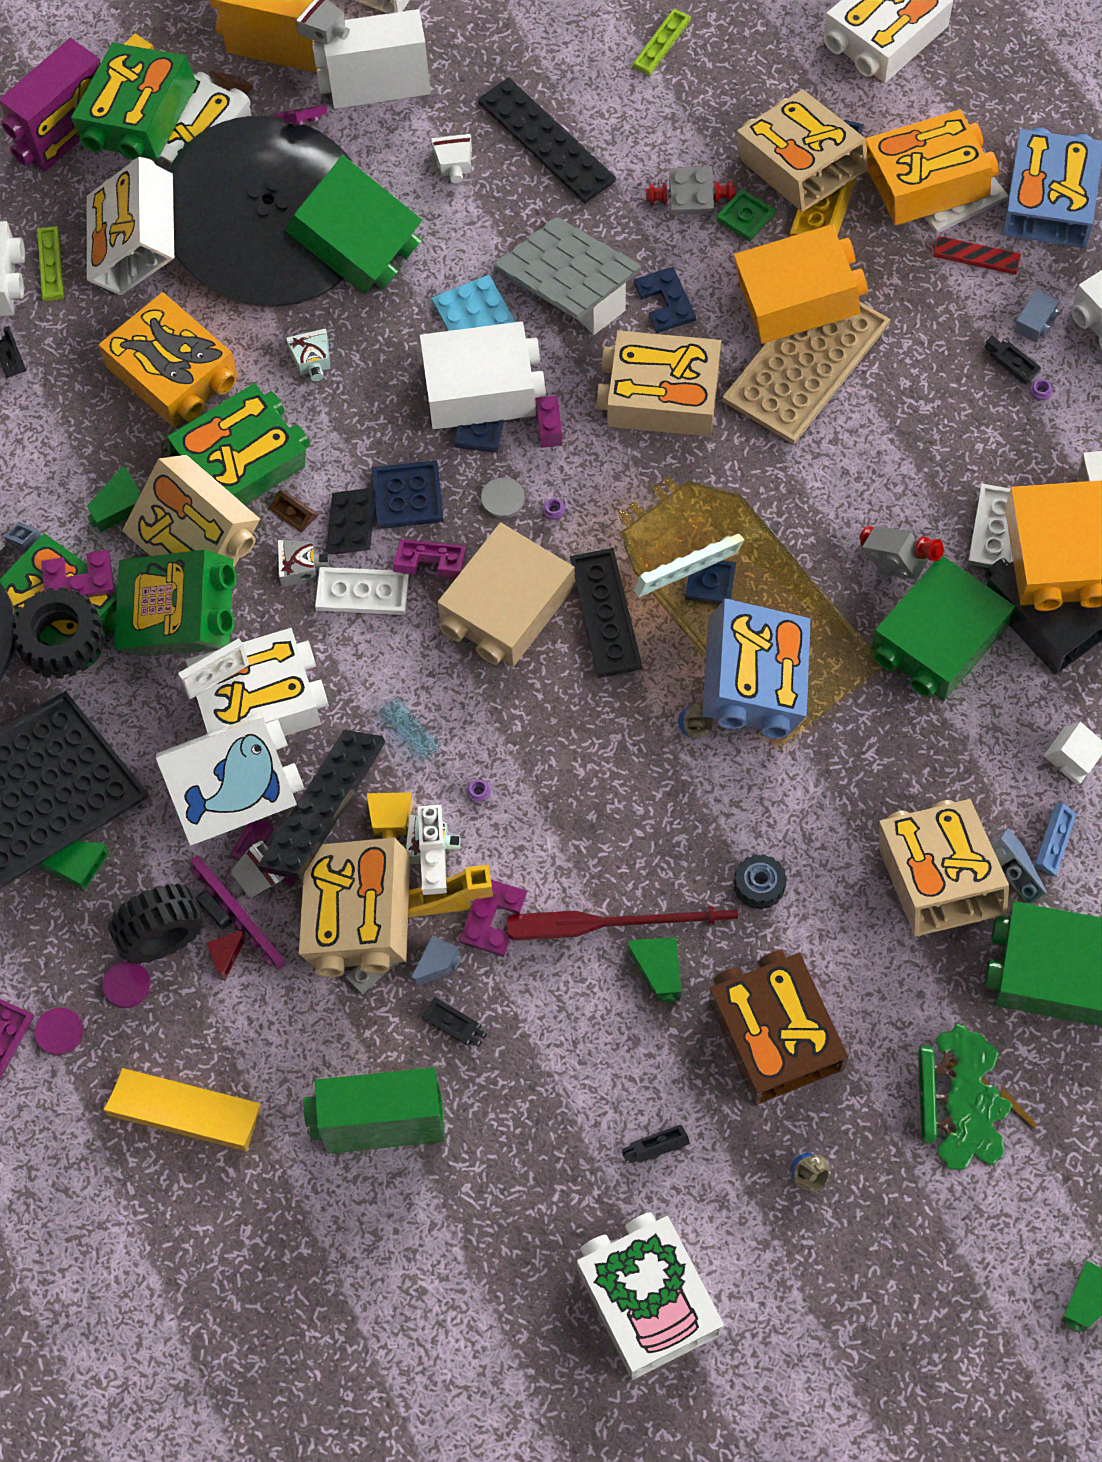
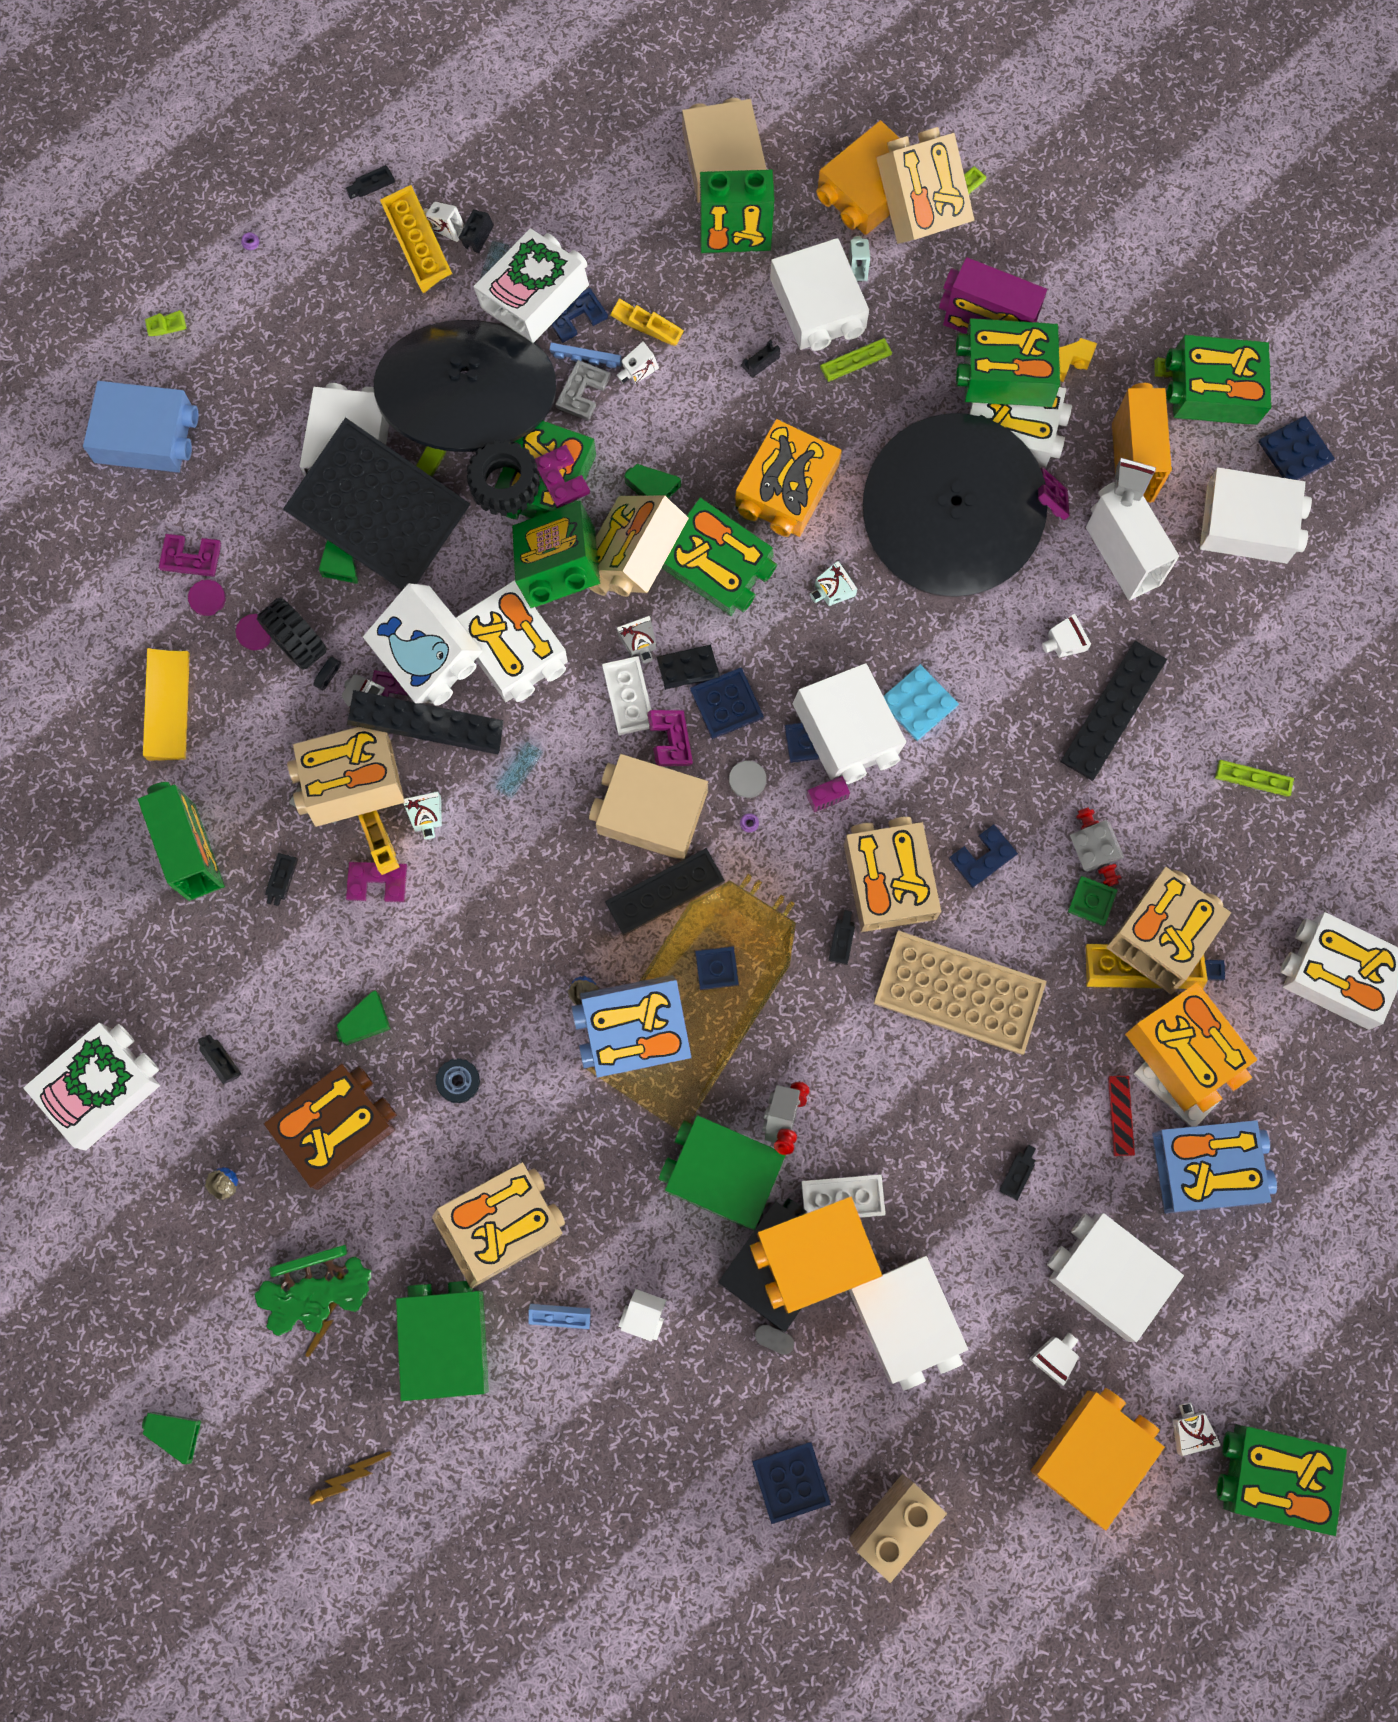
camera: 70 degrees right, 10 degrees up
sand blue slope [3,522,41,554] -> none
white brick [87,157,174,295] -> none
white tile [178,639,249,699] -> none
magenta plate [190,855,286,970] -> none
dark red slope [207,931,246,981] -> none
reddish brown slope [209,71,254,94] -> none
reddish brown slope [269,490,319,532] -> none
green brick [284,155,422,294] -> none
yellow torso [367,792,413,839] -> none
sand blue slope [412,936,461,986] -> none
white slope [418,805,447,895] -> none
medium lavender plate [467,780,490,802] -> none
light grey piece [494,217,642,335] -> none
dark red piece [507,906,738,940] -> none
light aqua plate [633,534,744,597] -> none
light orange brick [734,224,868,344] -> none
sand blue slope [990,827,1047,904] -> none
sand blue brick [1013,289,1060,342] -> none
medium lavender plate [1030,379,1052,400] -> none
none -> black hinge [828,910,855,965]

